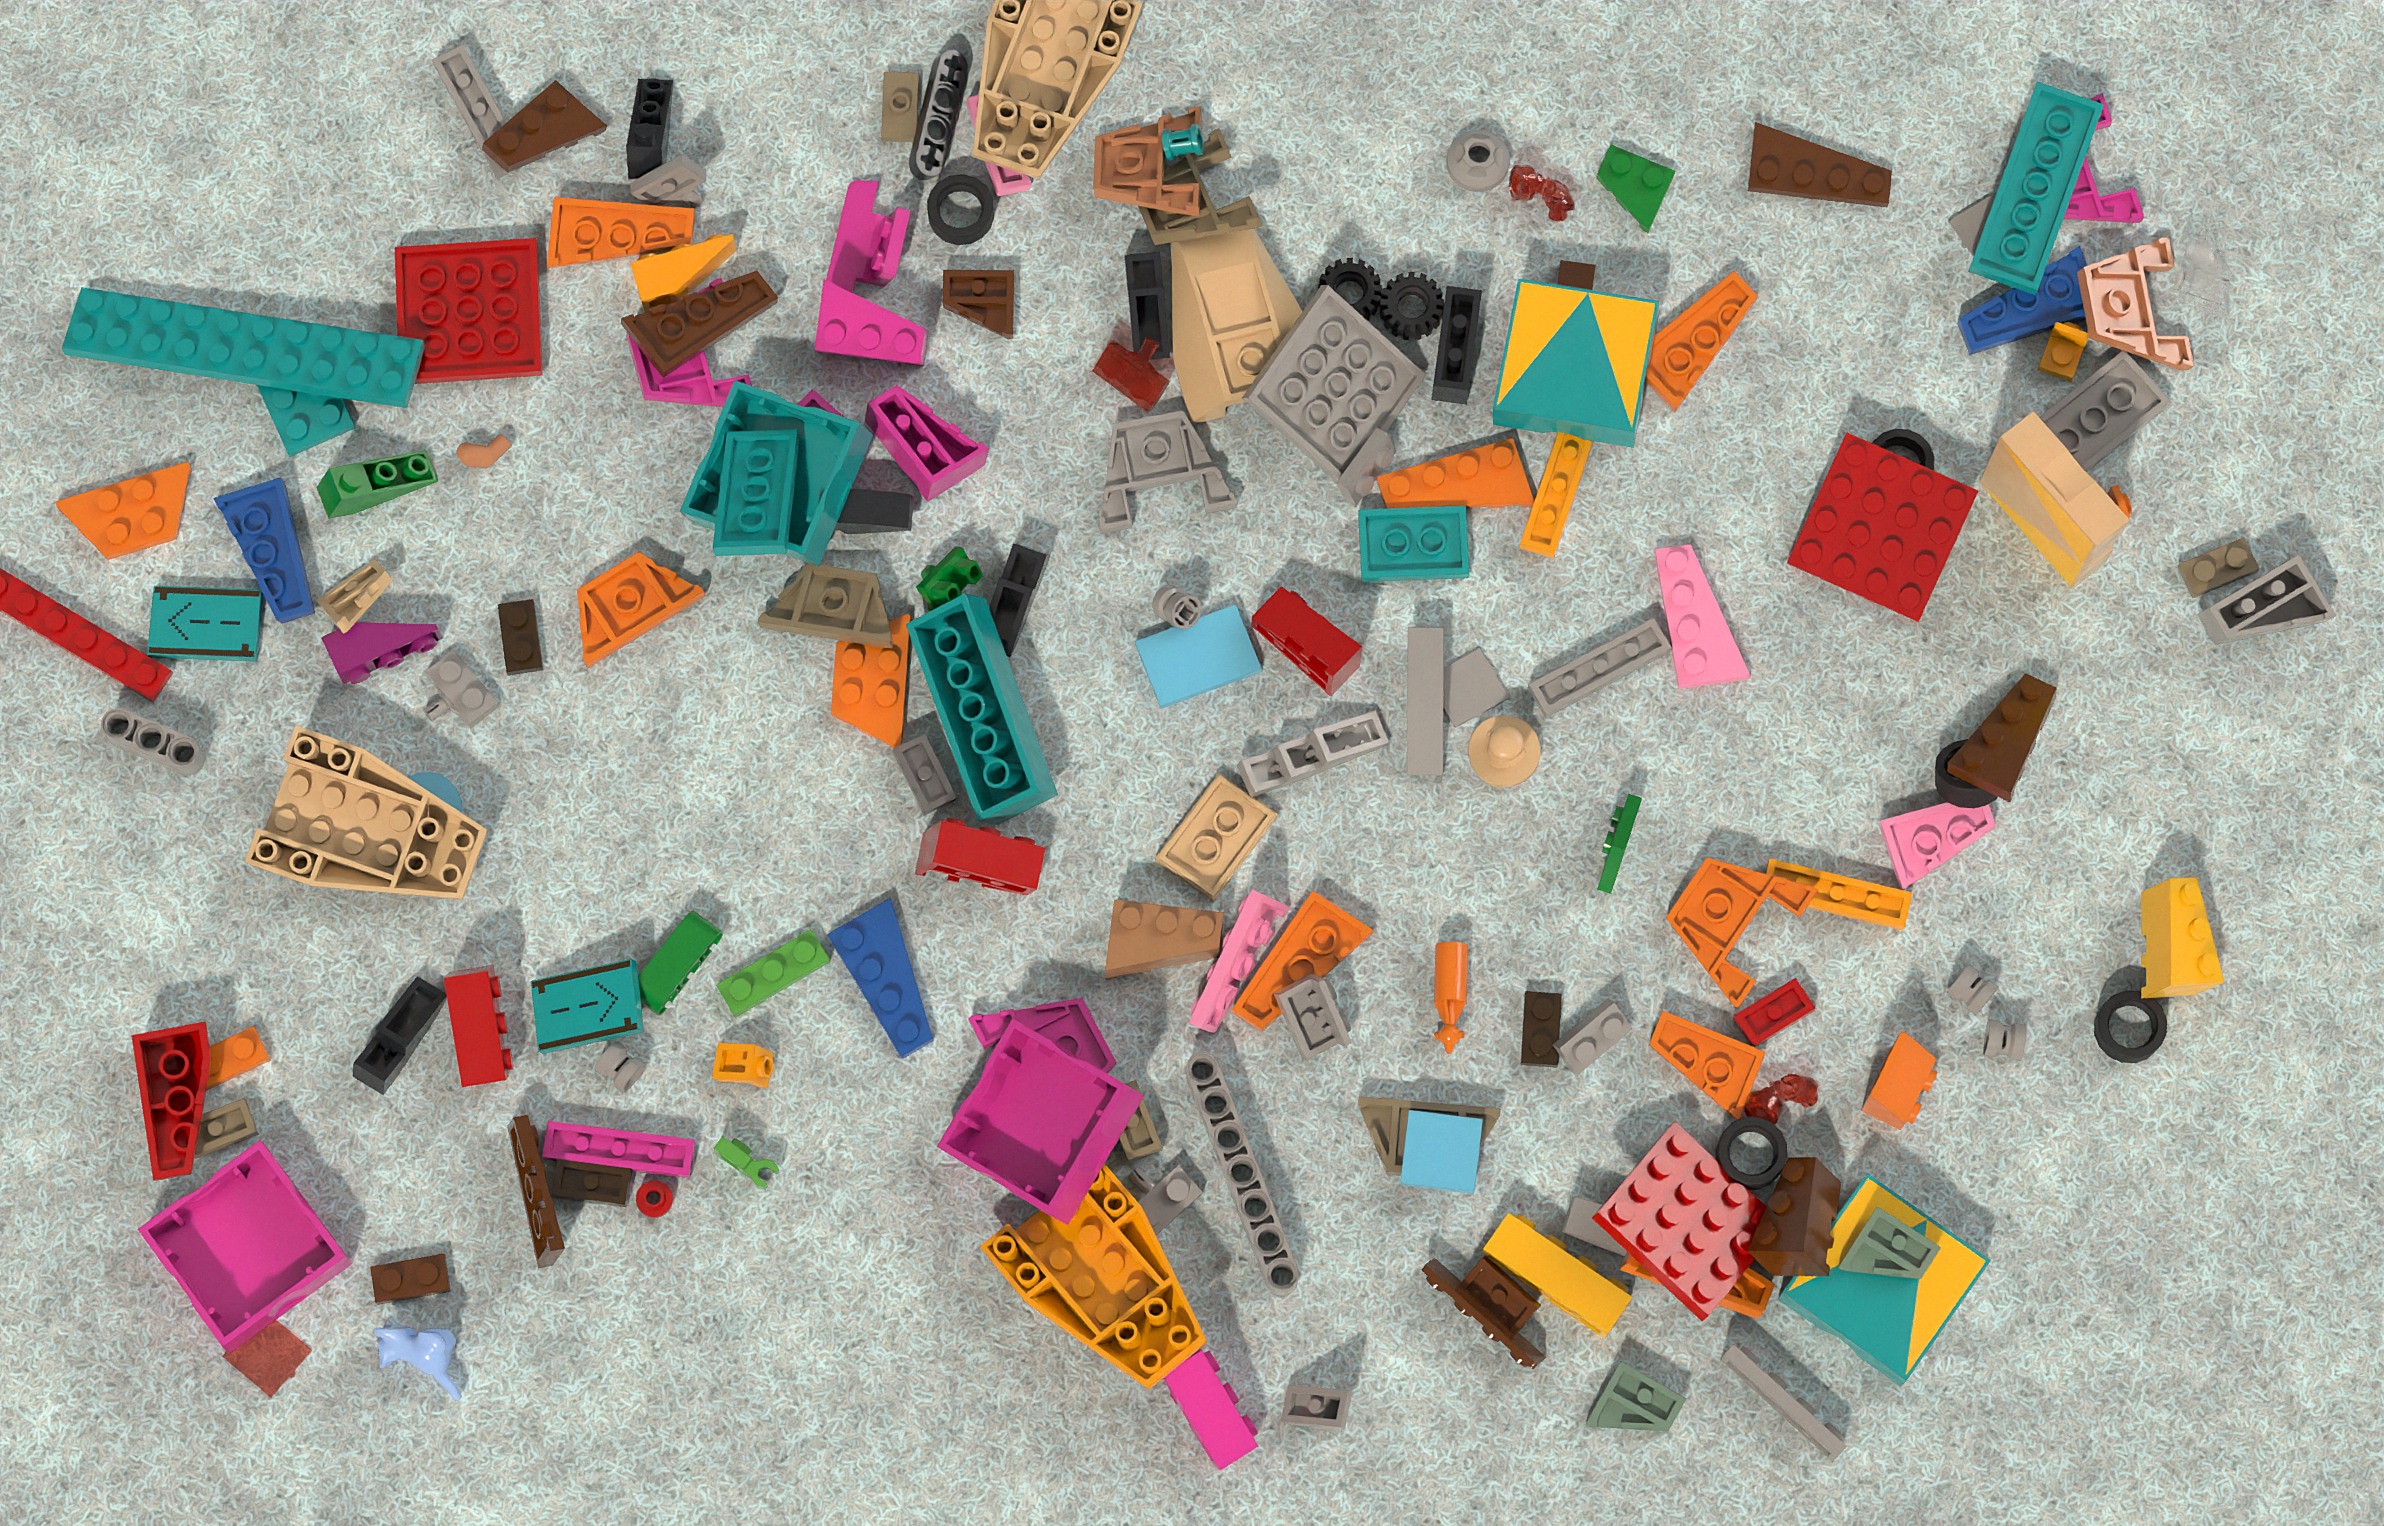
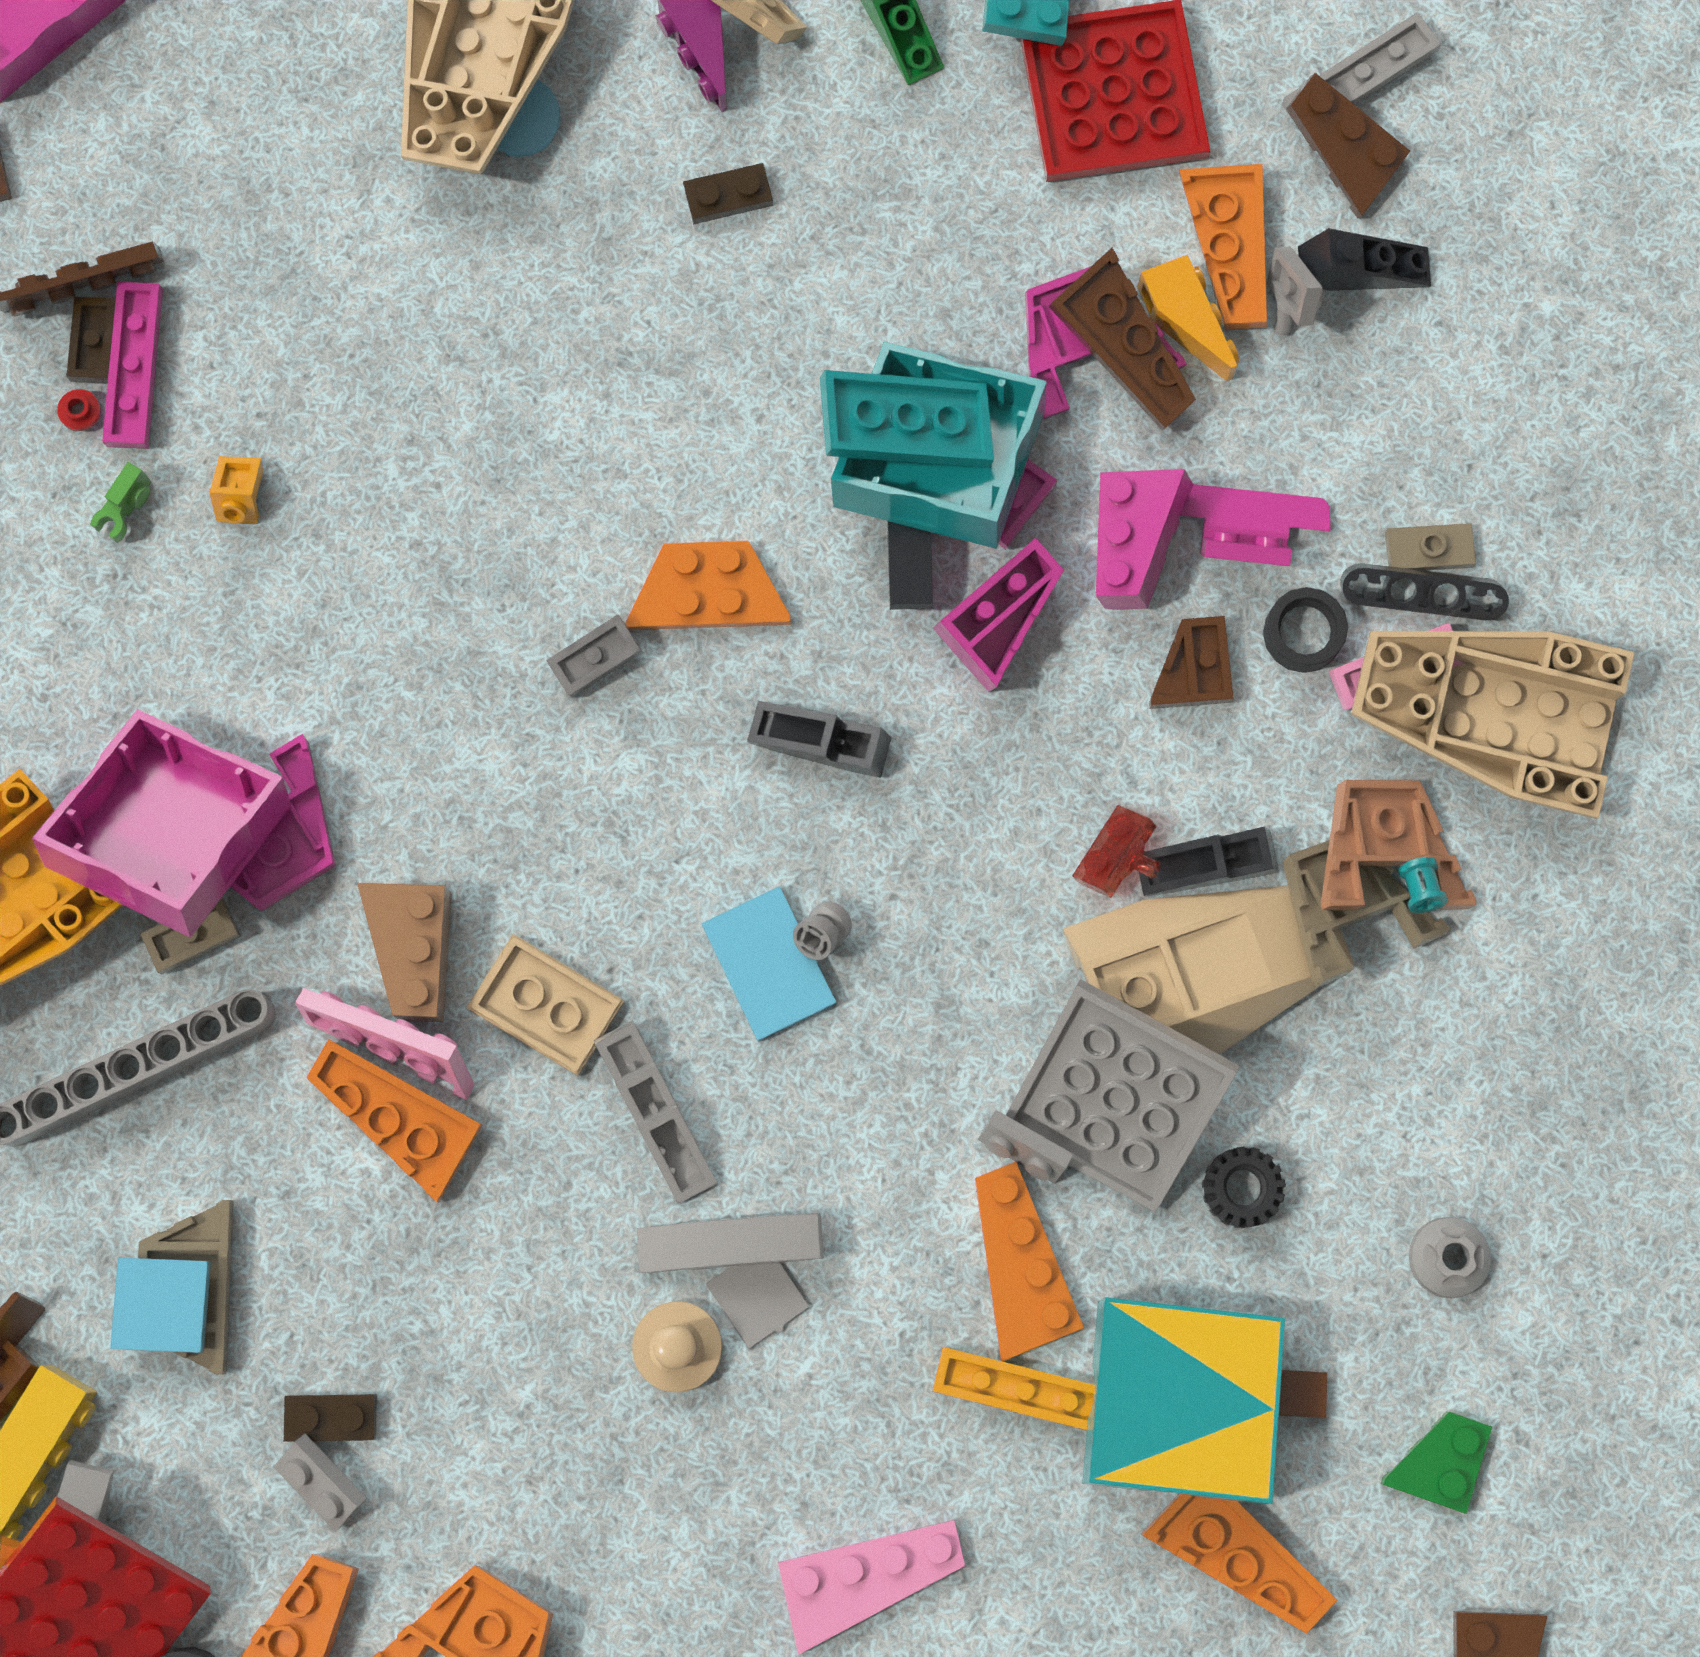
camera: 85 degrees right, 5 degrees up
black slope [353,976,447,1095] -> none
light grey plate [423,650,499,729] -> none
red wedge [444,965,514,1087] -> none
nougat arm [456,434,512,468] -> none
teal tile [531,959,644,1054] -> none
orange wing [577,552,706,669] -> none
light grey wheel [594,1041,646,1093] -> none
green beam [638,910,723,1016] -> none
bright green plate [716,929,830,1018] -> none
dark tan wing [758,563,894,649] -> none
blue wing [827,898,934,1059] -> none
teal brick [906,593,1058,825] -> none
red wedge [914,818,1045,895] -> none
green hips [916,546,983,612] -> none
light grey wing [1099,410,1238,534] -> none
light grey plate [1127,1165,1203,1235] -> none
red wedge [1251,586,1362,696] -> none
light grey bracket [1274,973,1352,1060] -> none
black tyre [1318,258,1382,321] -> none
teal plate [1358,506,1470,582] -> none
black brick [1431,286,1482,405] -> none
orange wheel [1434,942,1468,1054] -> none
clear red arm [1509,165,1575,221] -> none
light grey plate [1528,618,1672,718] -> none
green wing [1597,794,1642,894] -> none

